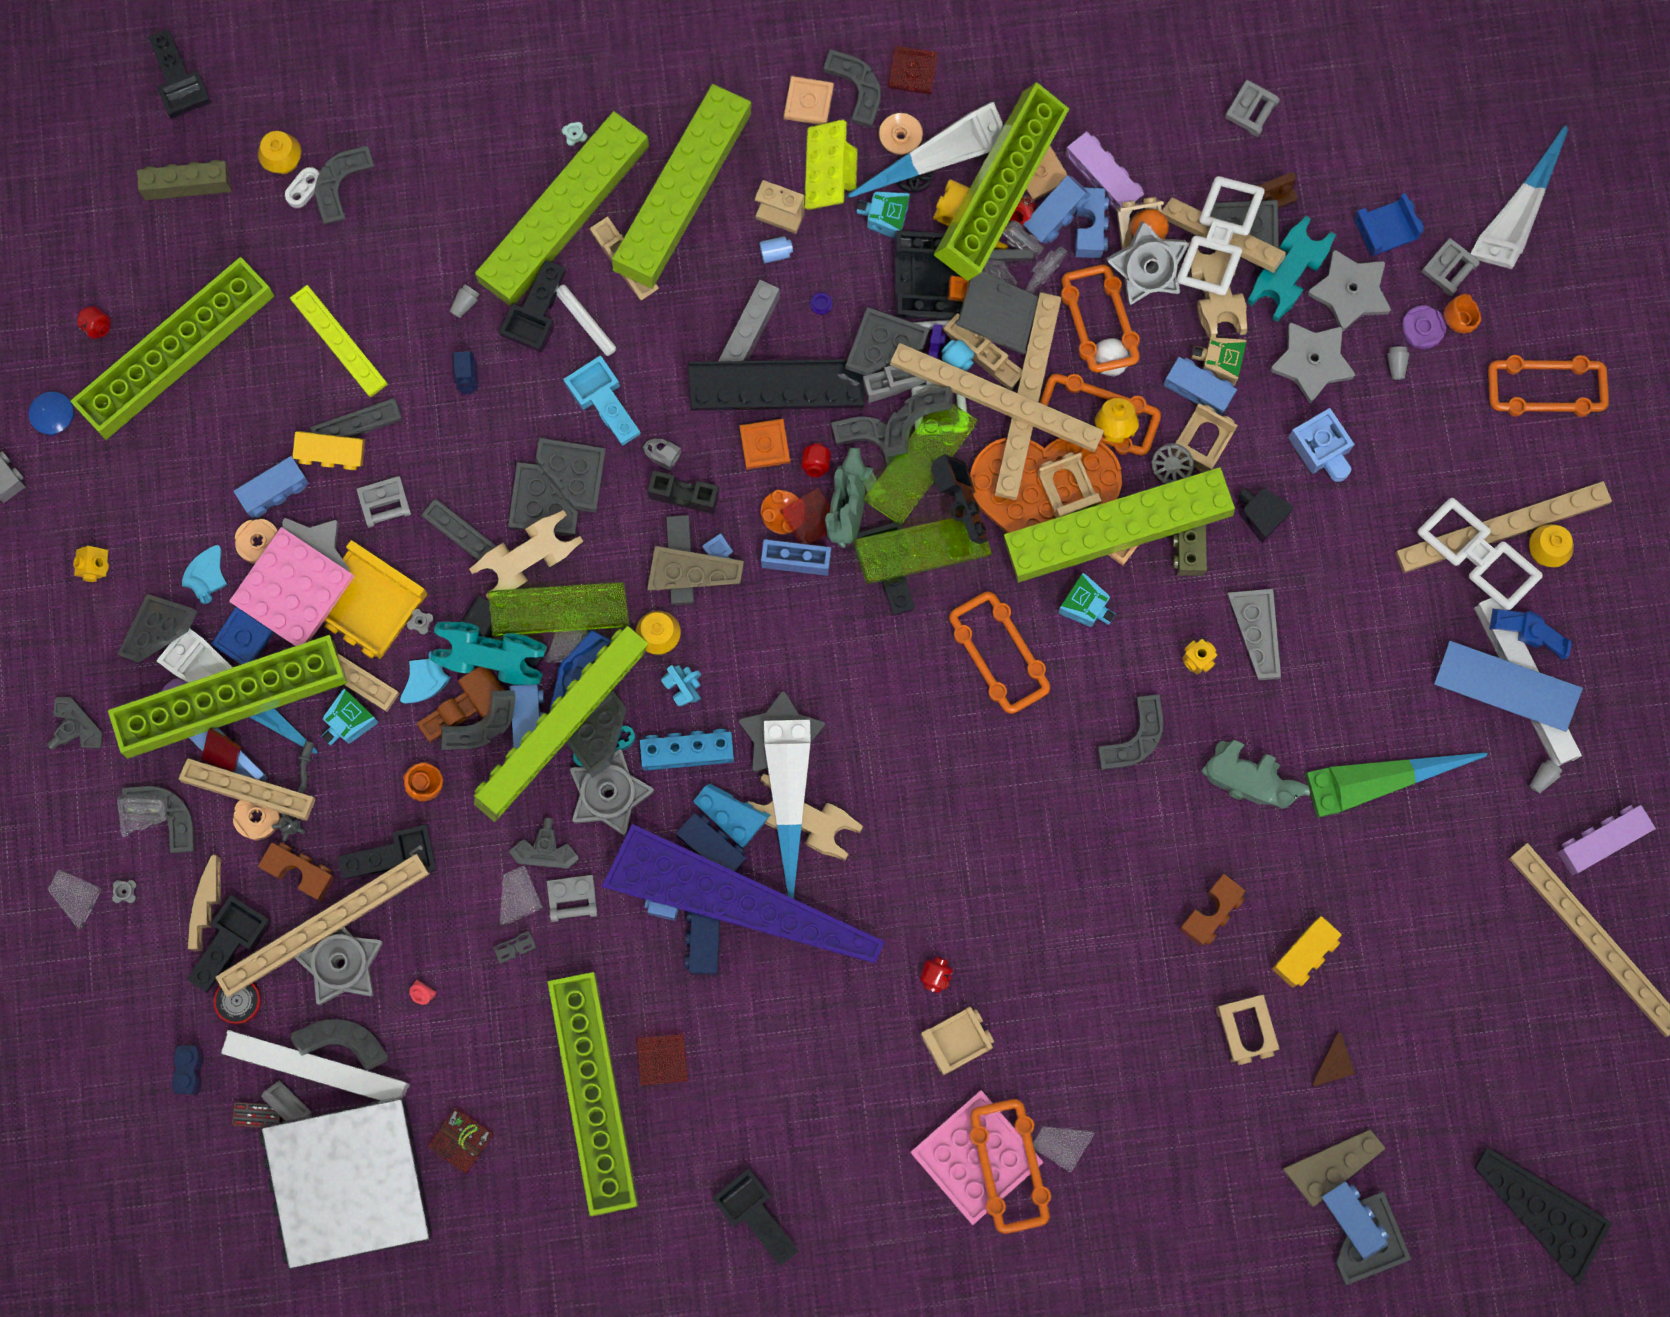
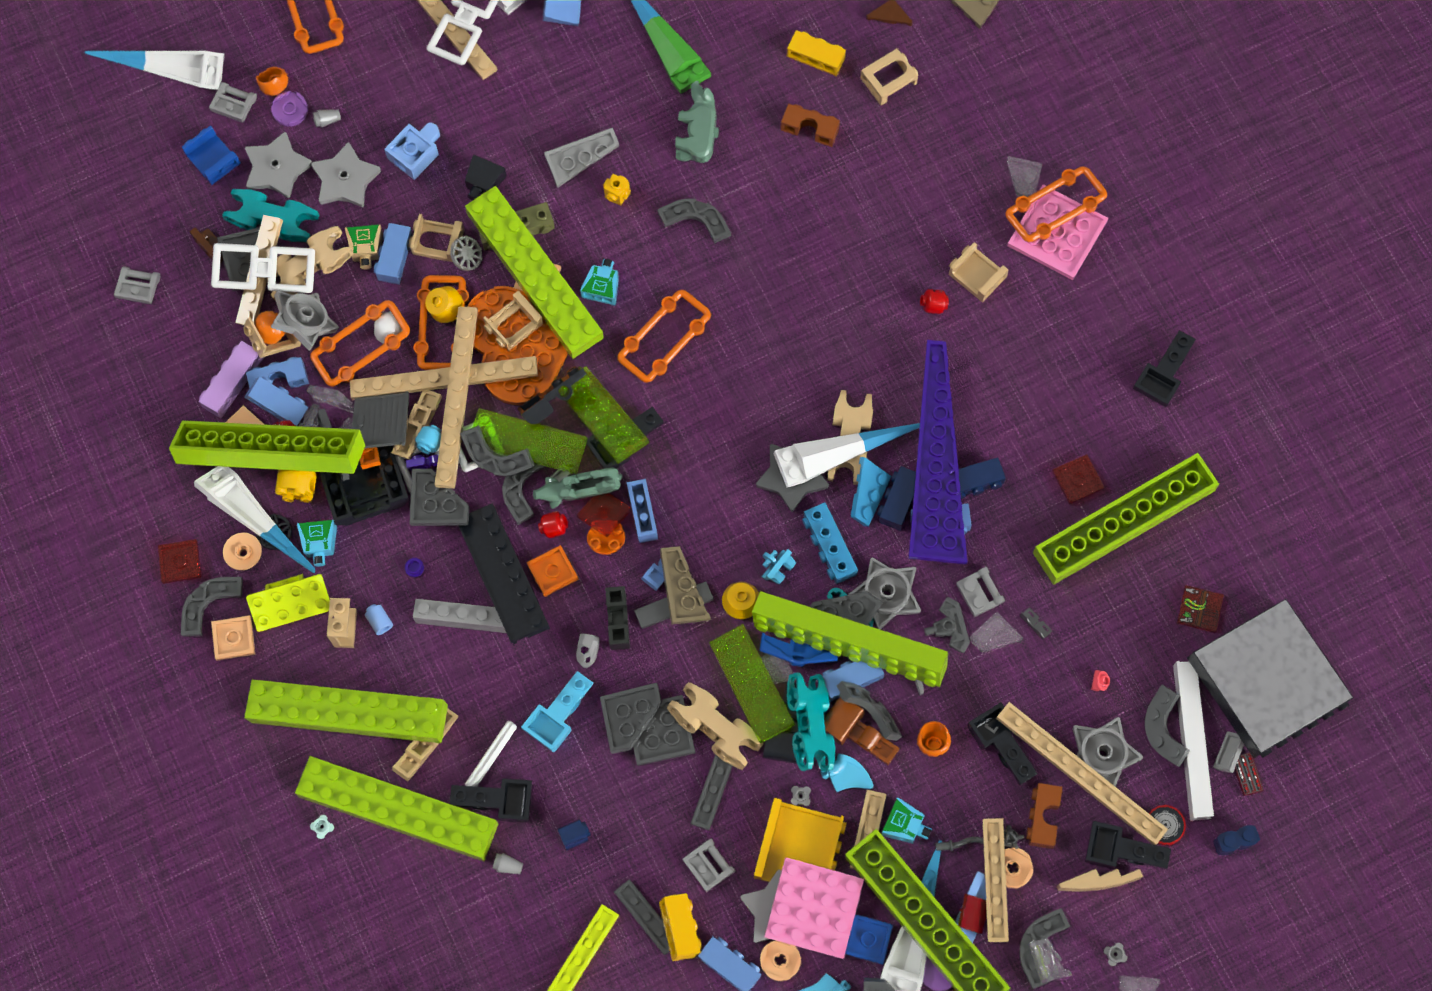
camera: 105 degrees left, 5 degrees down
light grey slope [863,366,927,403] -> none

